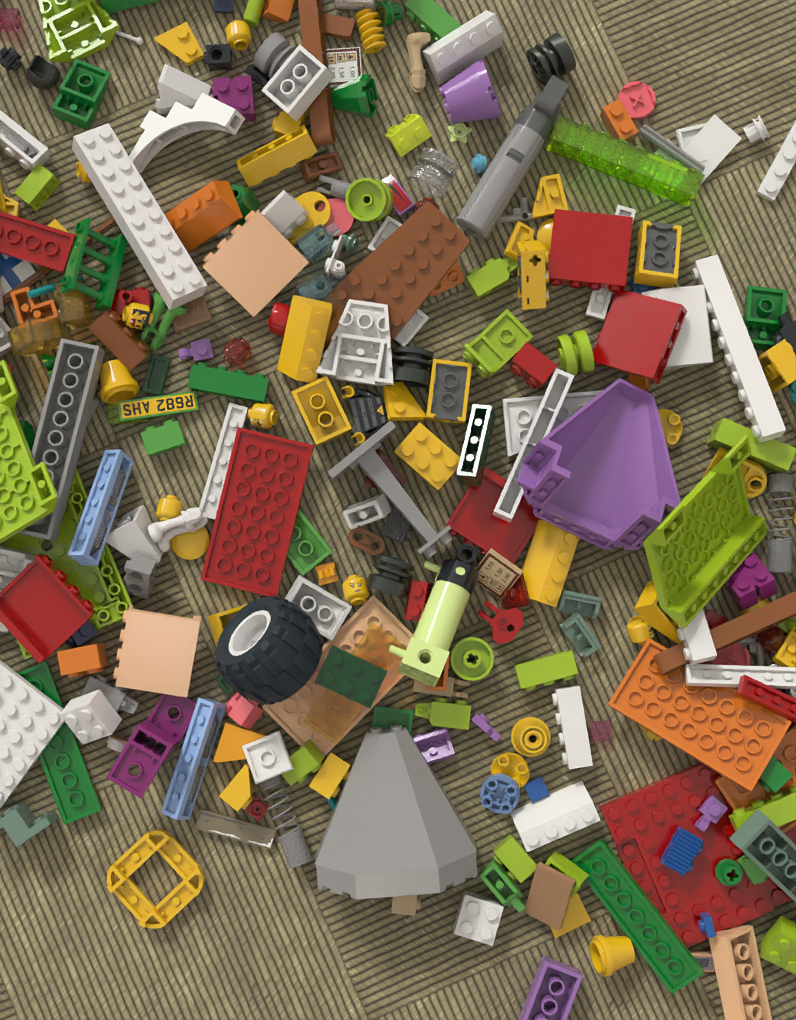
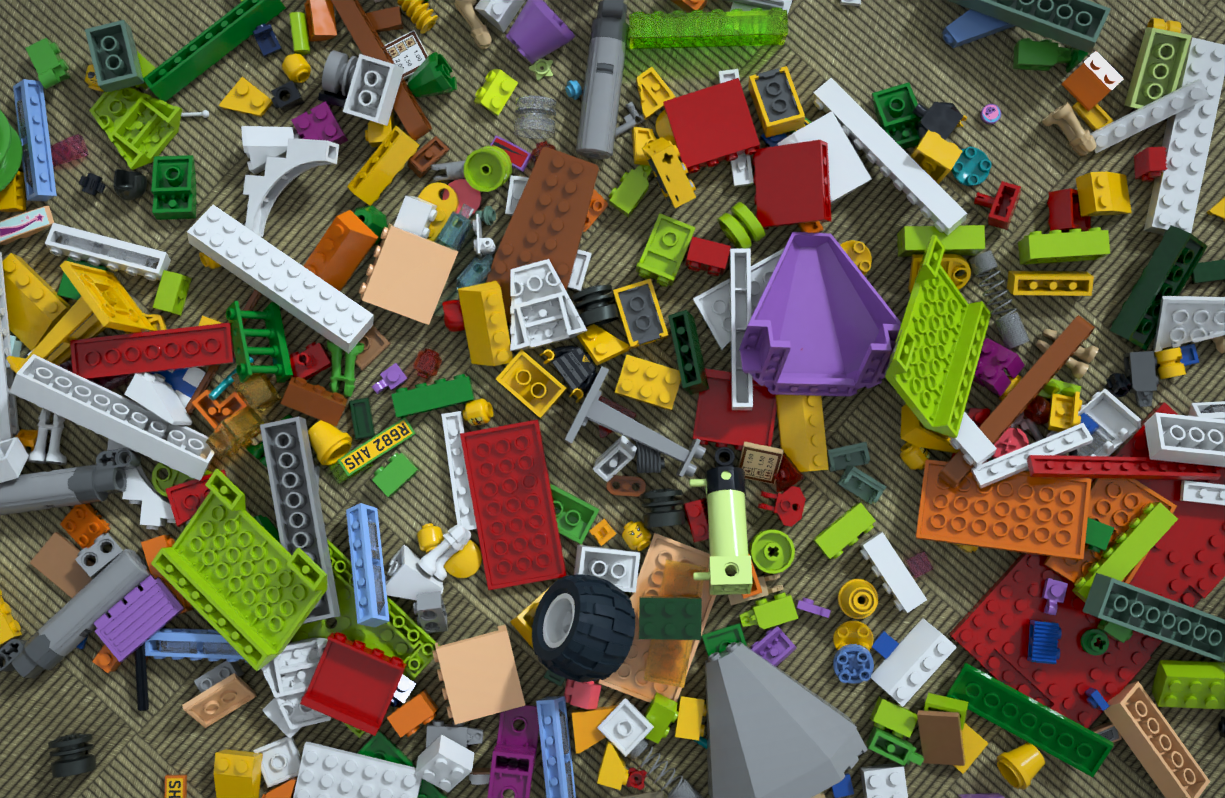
camera: 20 degrees left, 0 degrees up
yellow head [122,302,153,330] -> none
none -> blue tile [832,773,854,798]

